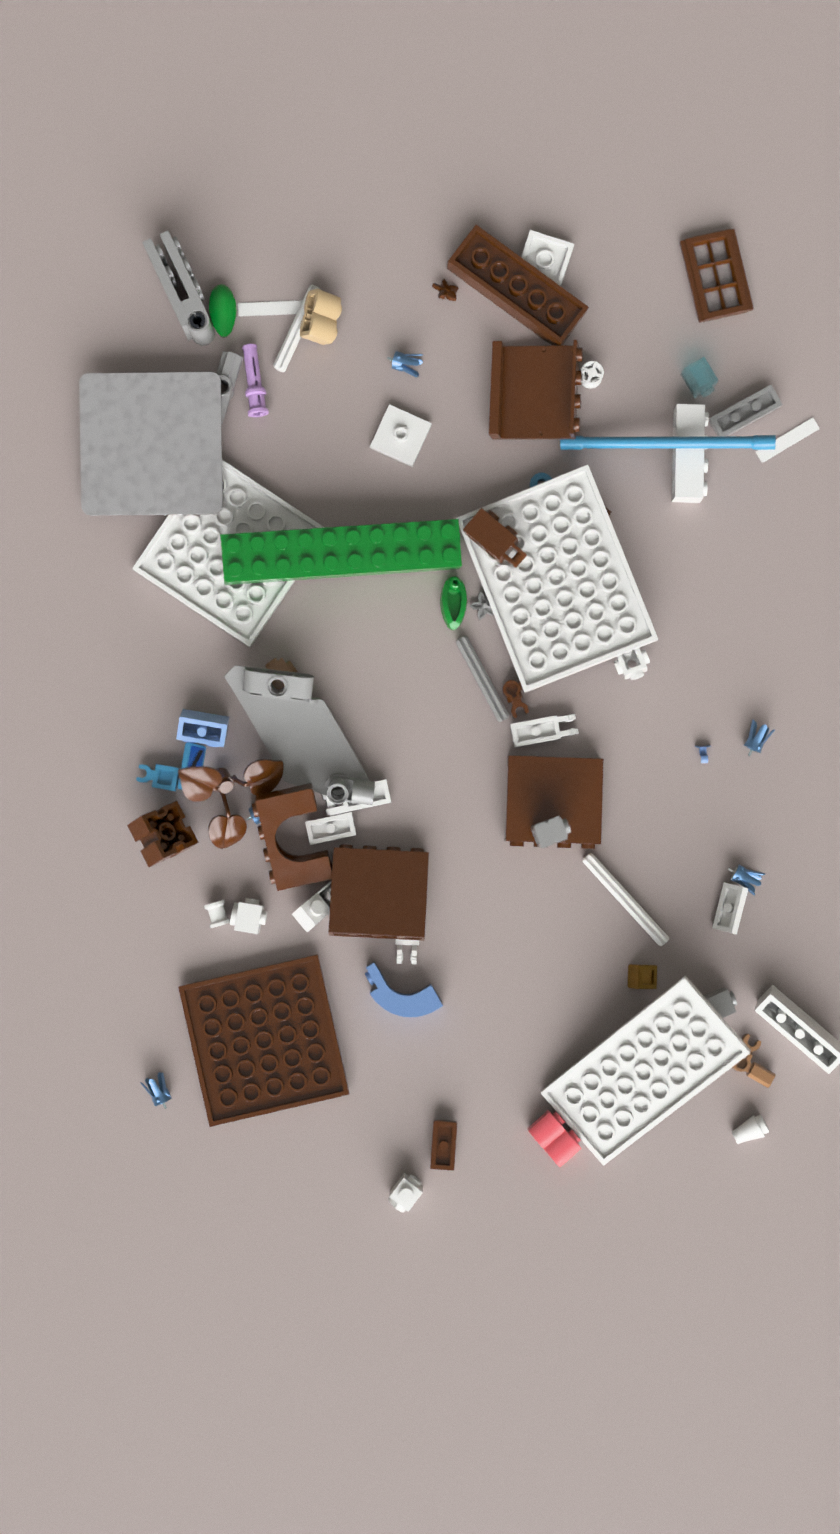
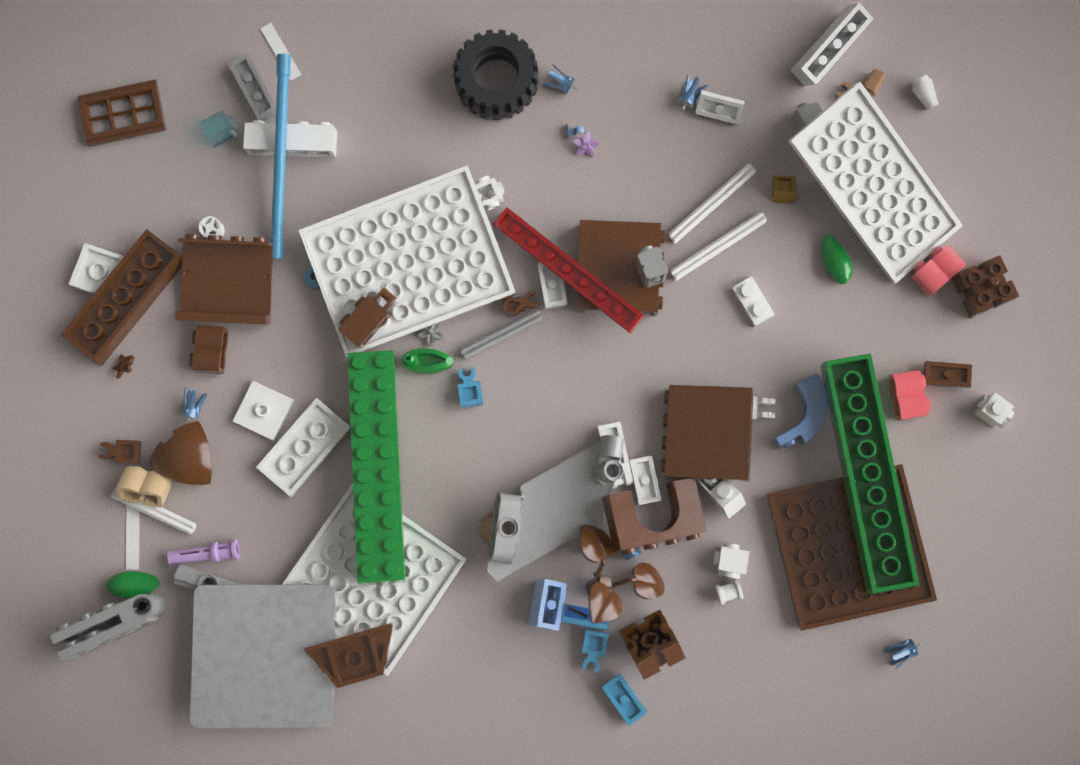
camera: 85 degrees left, 5 degrees down
none -> reddish brown plate [99,440,142,464]
none -> reddish brown brick [149,421,212,485]
none -> reddish brown brick [189,325,228,374]
none -> white plate [256,398,351,497]
none -> reddish brown wing [304,622,393,688]
none -> black tyre [453,29,538,120]
none -> dark azure plate [457,367,483,409]
none -> red tile [493,207,644,333]
none -> lavender plant [573,131,600,157]
none -> dark azure plate [601,673,648,726]
none -> white axle [670,212,767,281]
none -> white plate [731,276,775,327]
none -> green brick [820,353,919,594]
none -> green arm [822,234,852,284]
none -> coral brick [888,370,931,421]
none -> reddish brown brick [951,255,1020,318]

